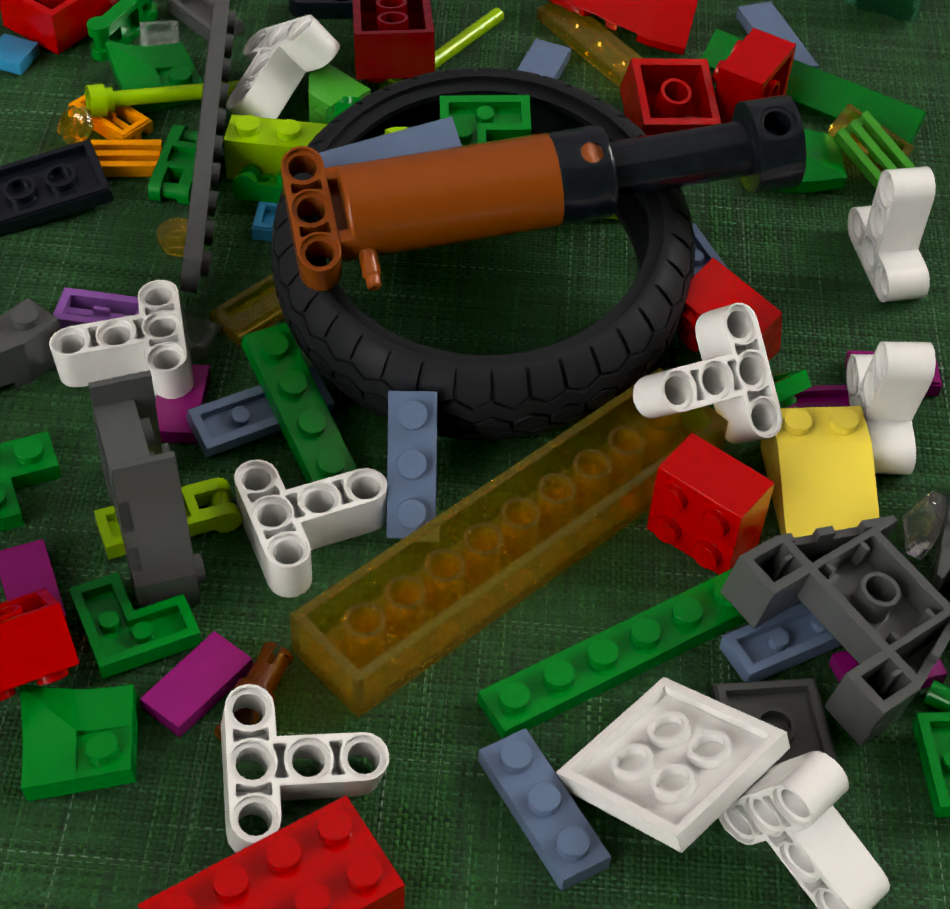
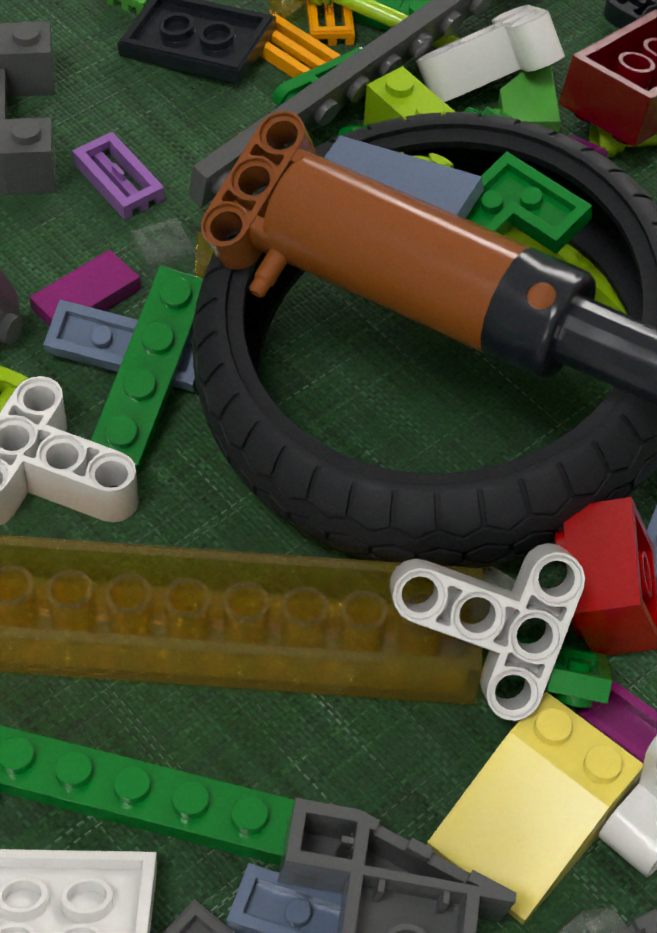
camera: 45 degrees right, 5 degrees up
white beam [49,280,194,399] -> none
sand blue plate [387,391,437,539] -> none
red brick [646,433,775,575] -> none

